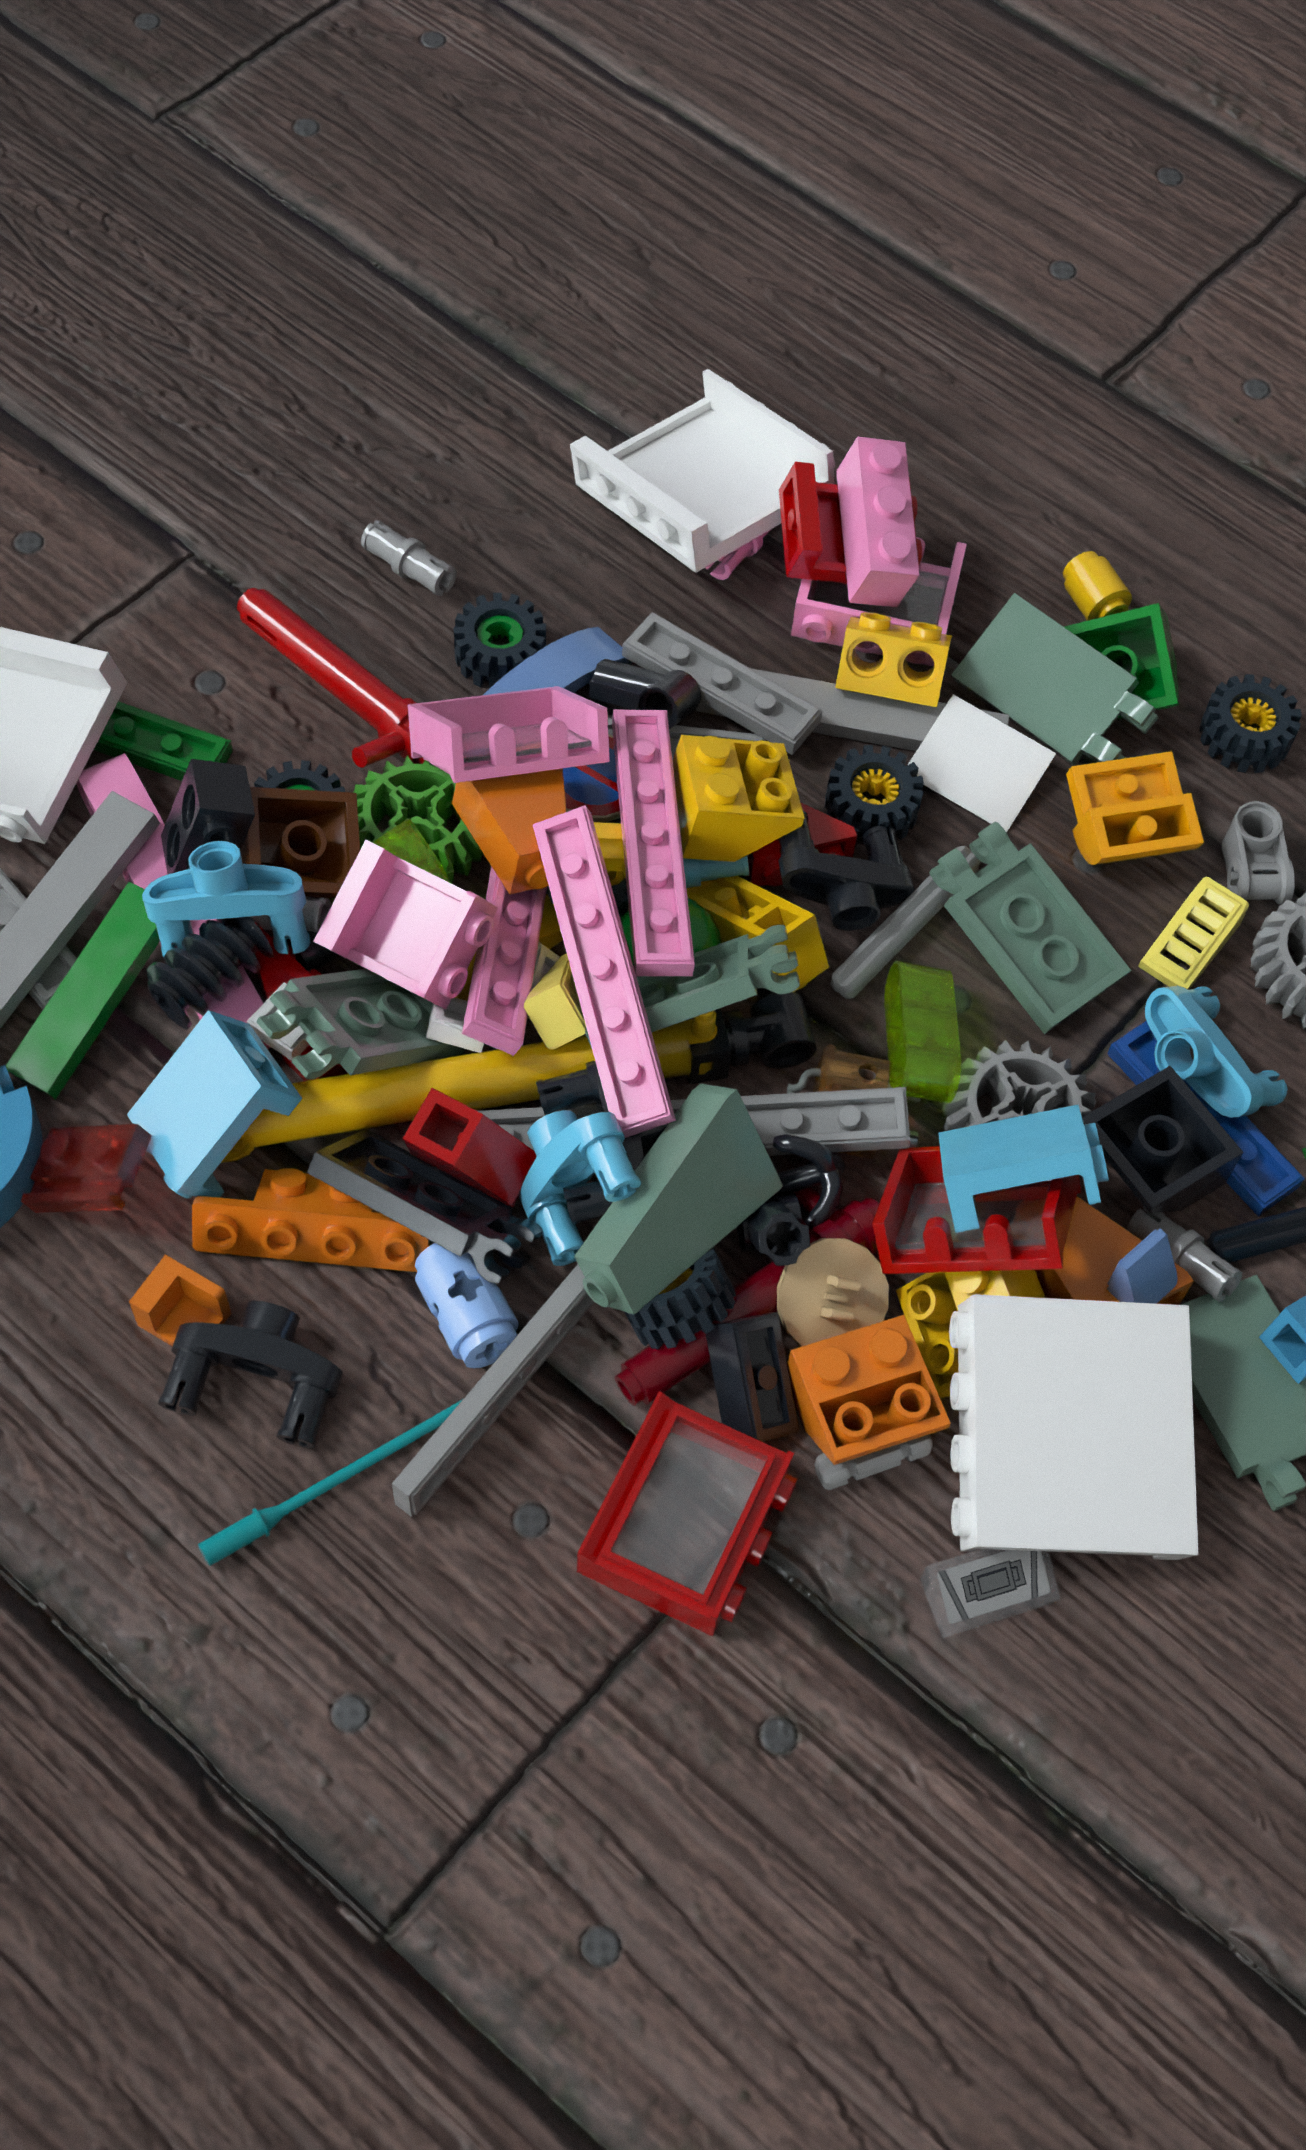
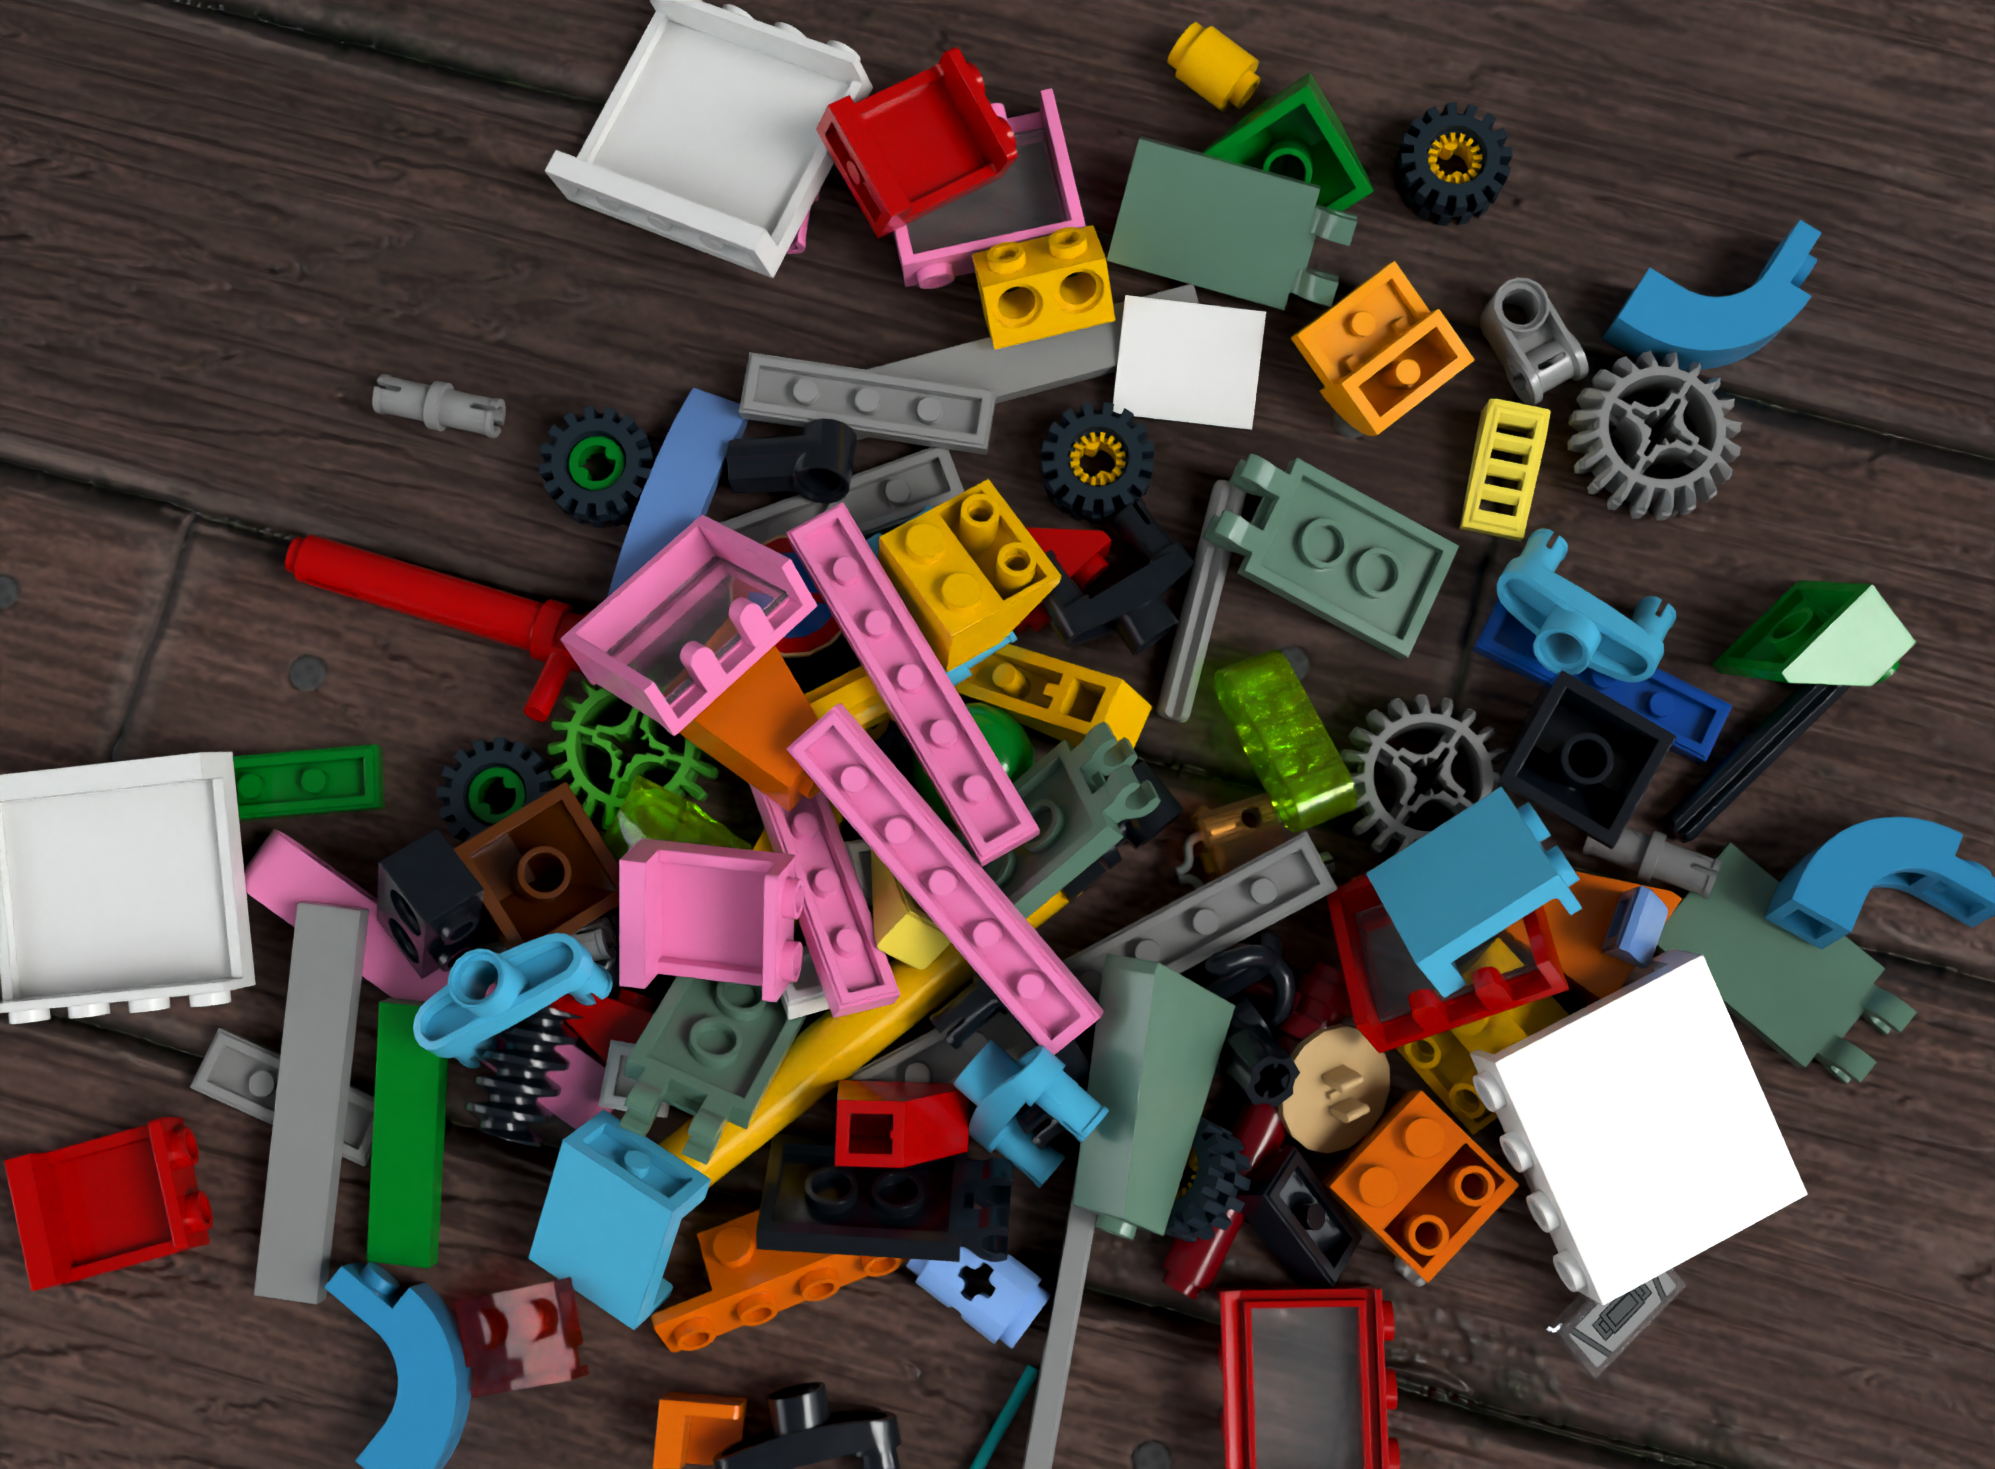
camera: 20 degrees left, 20 degrees up
bright pink brick [836,436,919,607] -> none

